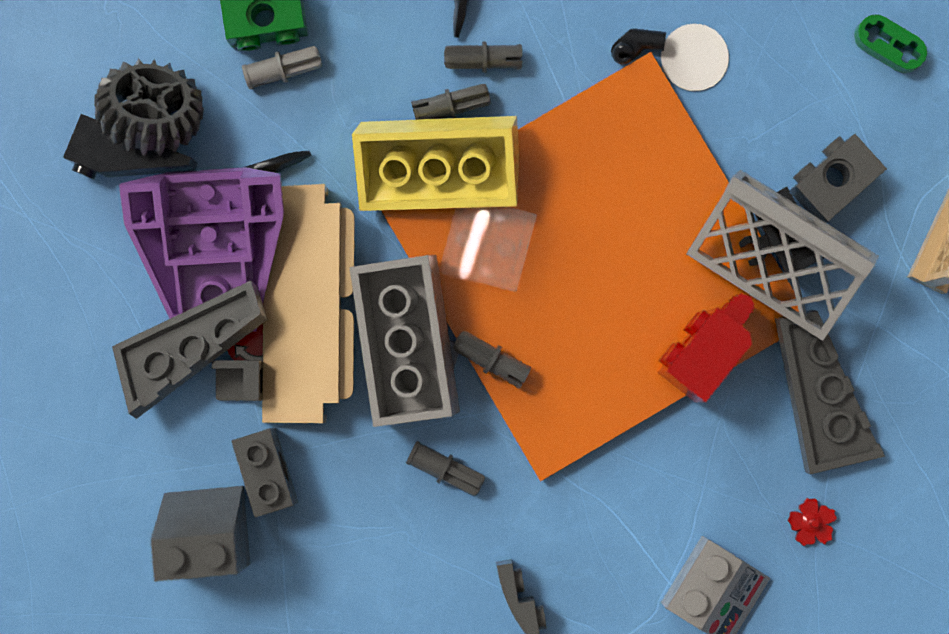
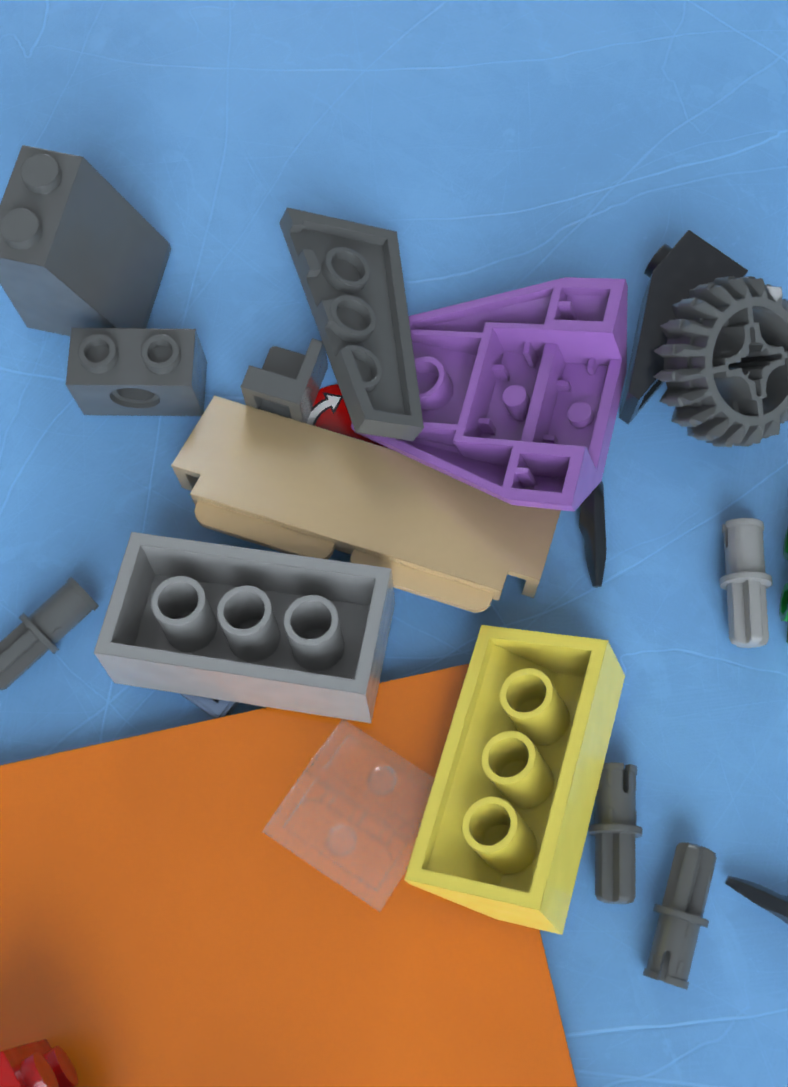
camera: 110 degrees right, 15 degrees down
dark grey axle [453,331,531,389] -> none

